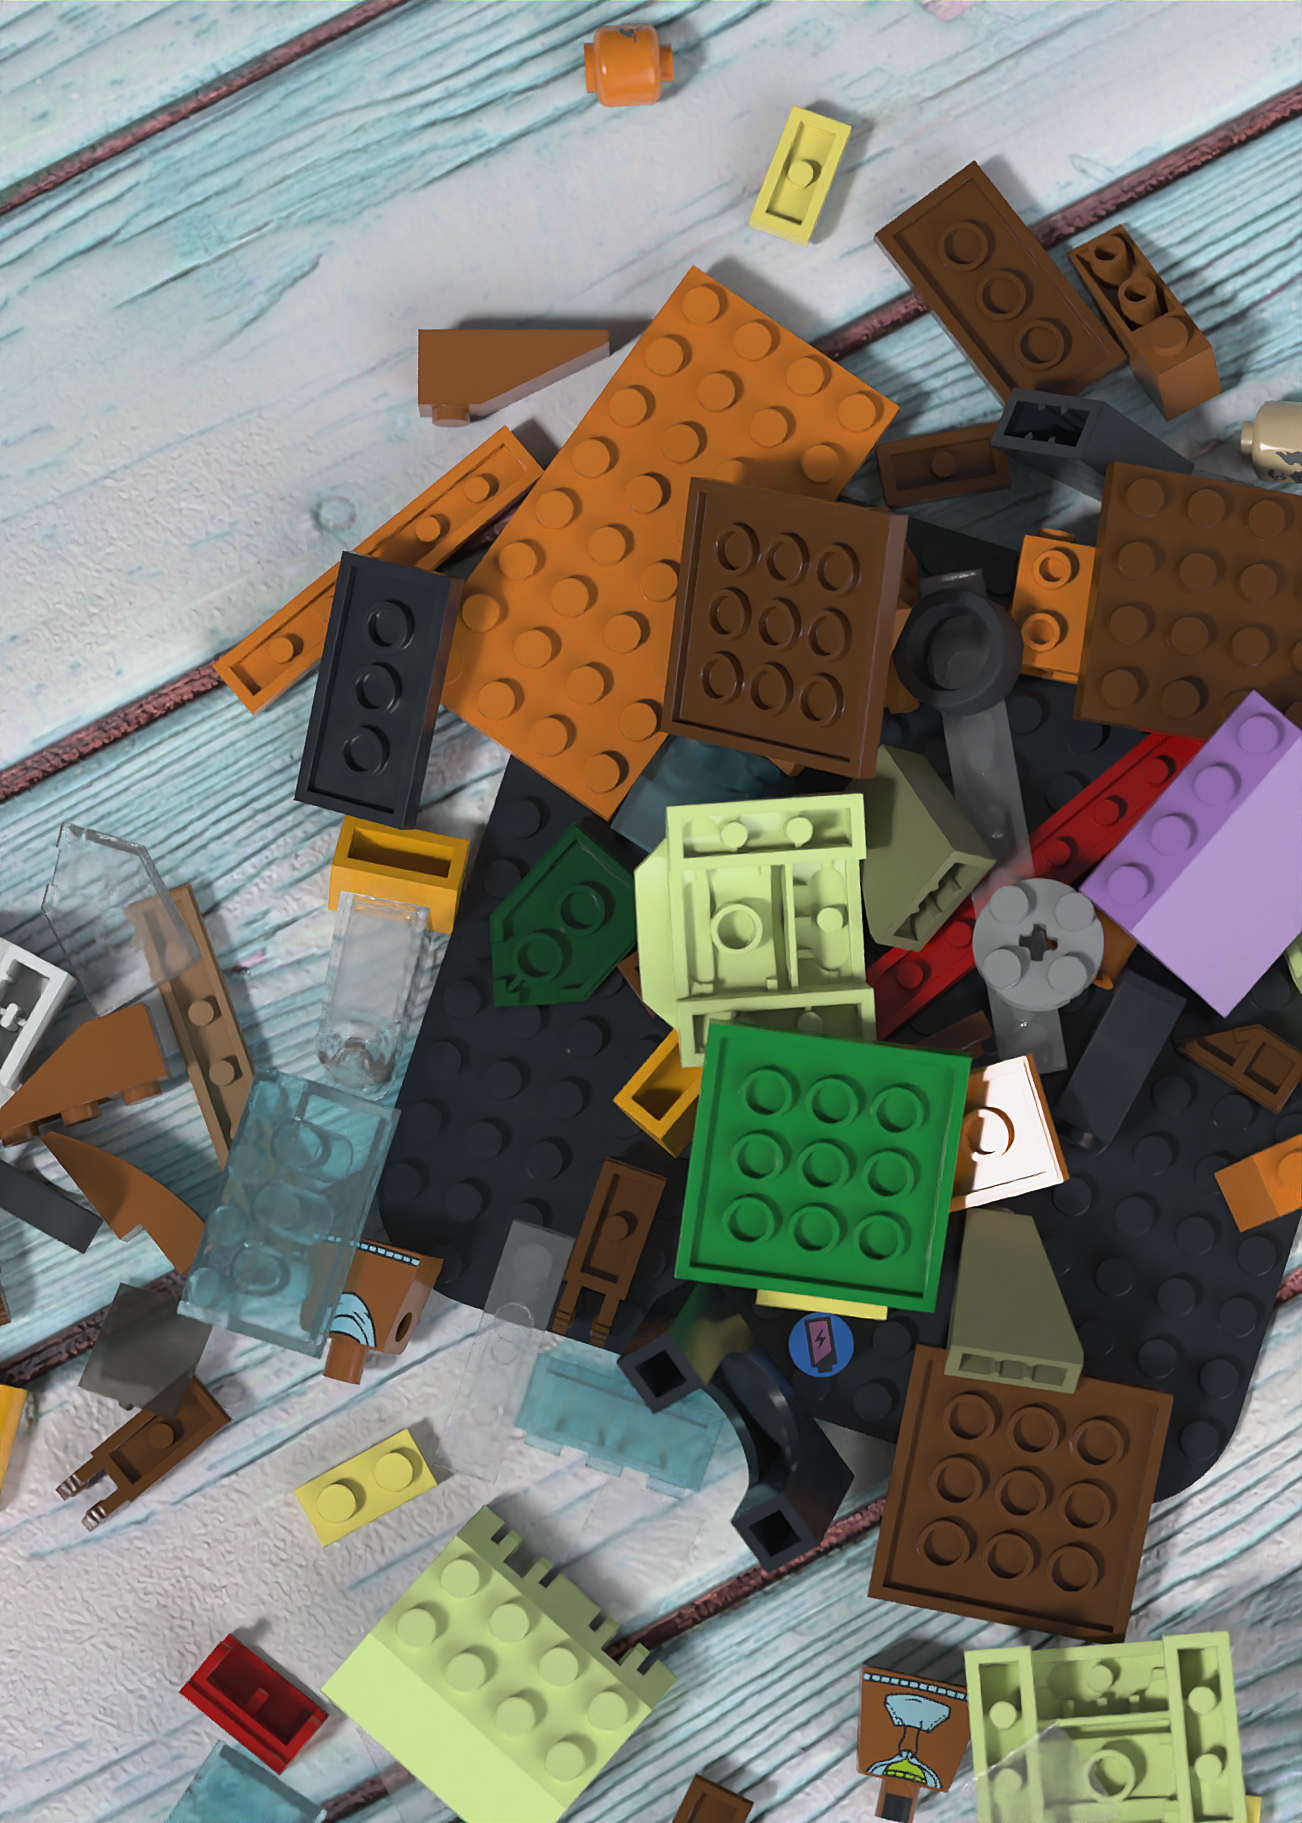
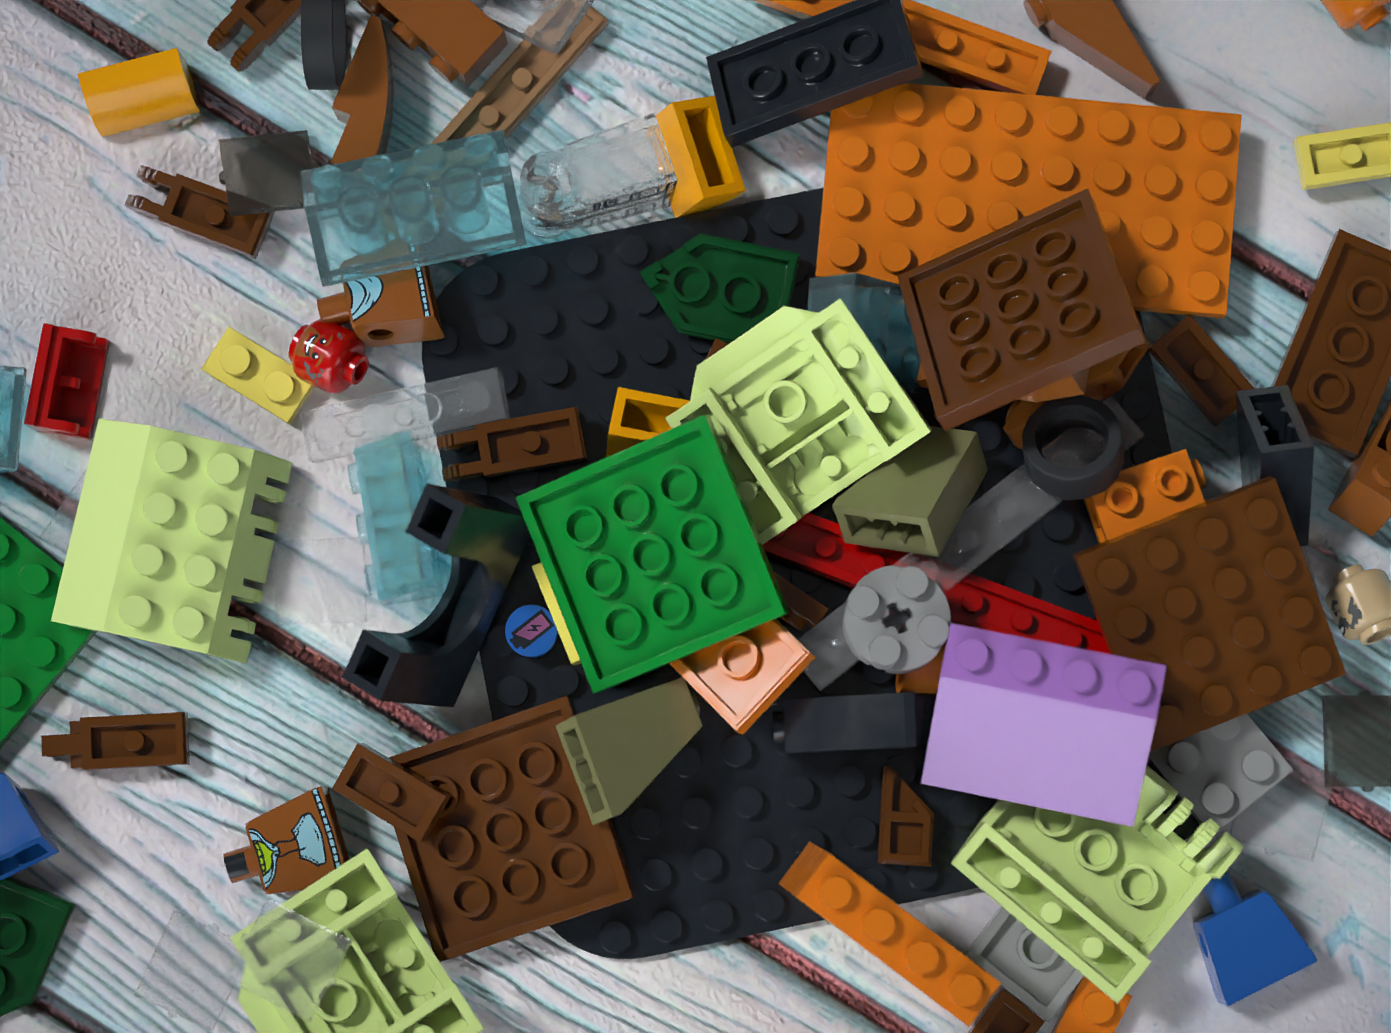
camera: 60 degrees right, 0 degrees up
none -> red head [289,319,369,394]
none -> reddish brown plate [332,743,451,842]

